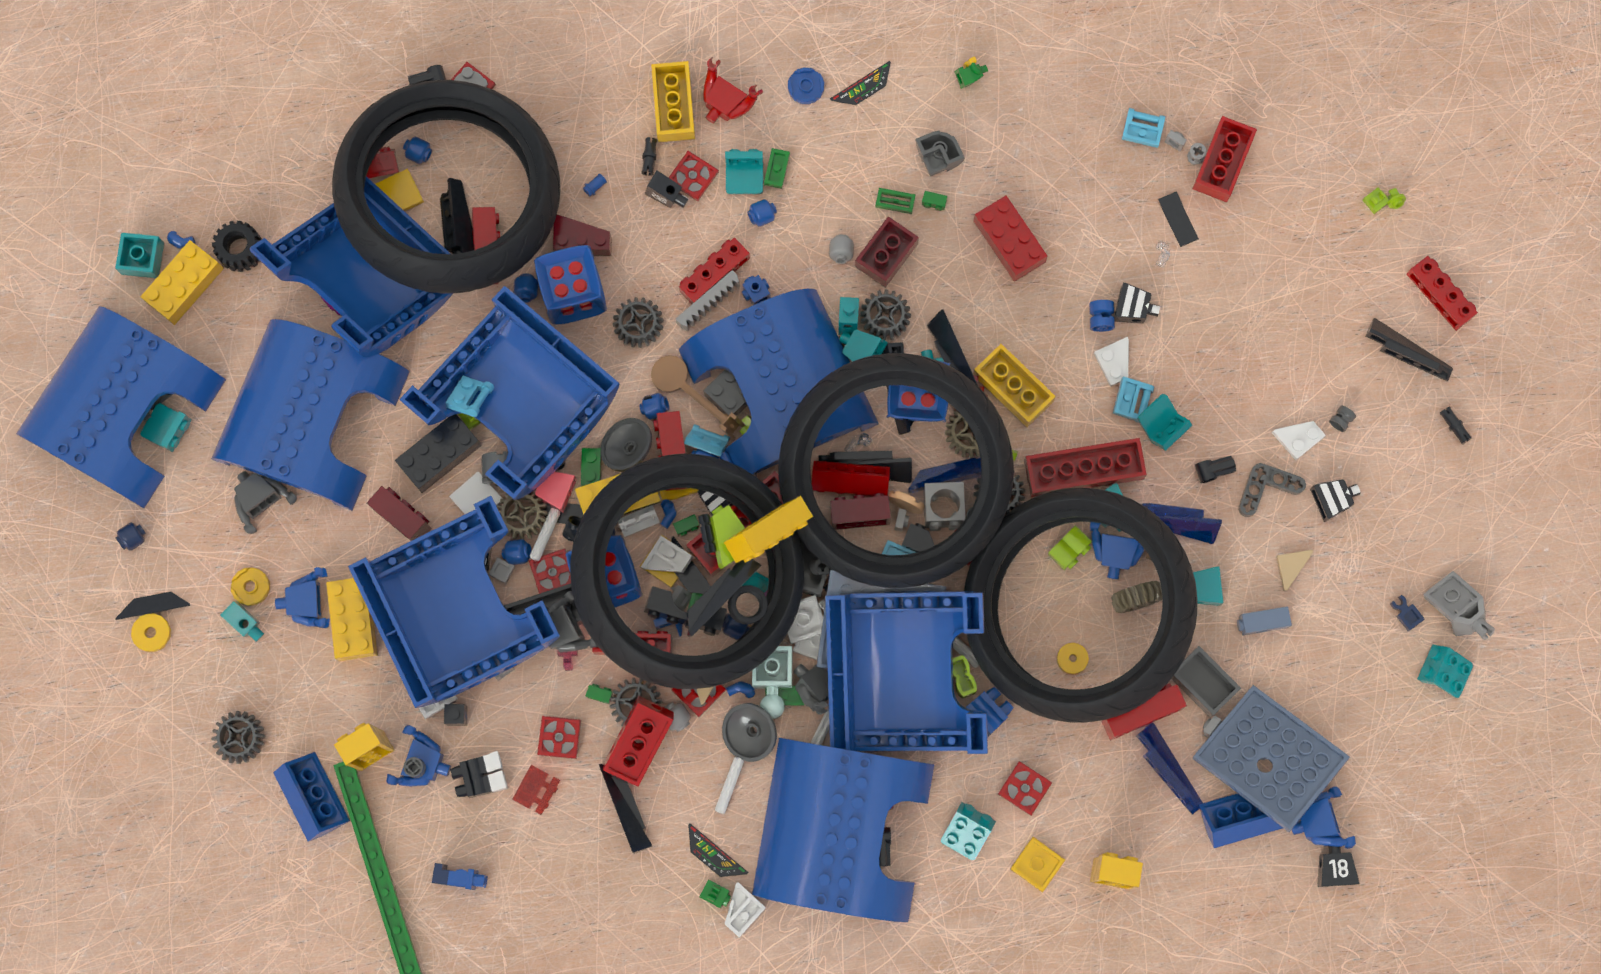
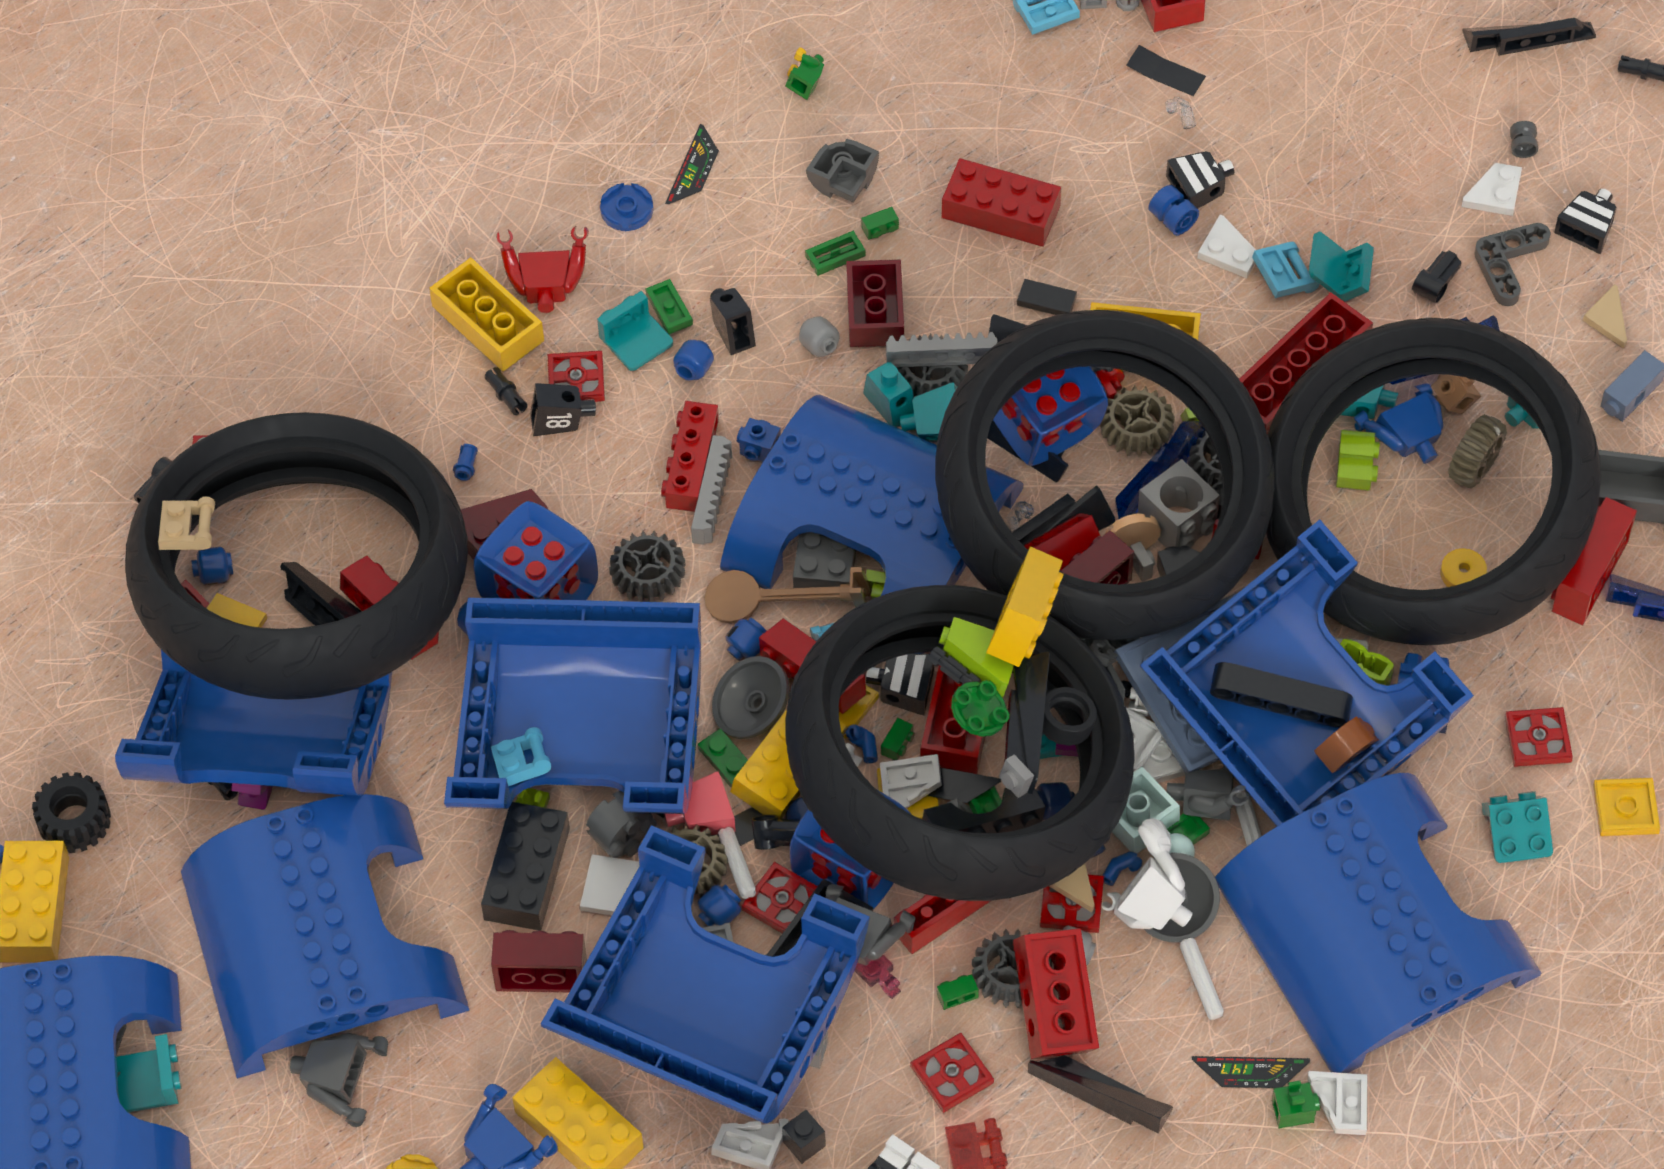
camera: 40 degrees left, 20 degrees down
none -> tan plate [158,497,215,550]
none -> black torso [710,288,756,355]
none -> light grey gear [886,332,997,367]
none -> green dish [951,680,1009,737]
none -> light grey plate [999,754,1034,798]
none -> black tile [1017,279,1077,315]
none -> white torso [1101,818,1193,930]
none -> black beam [1210,662,1353,728]
none -> dark orange brick [1314,716,1379,773]

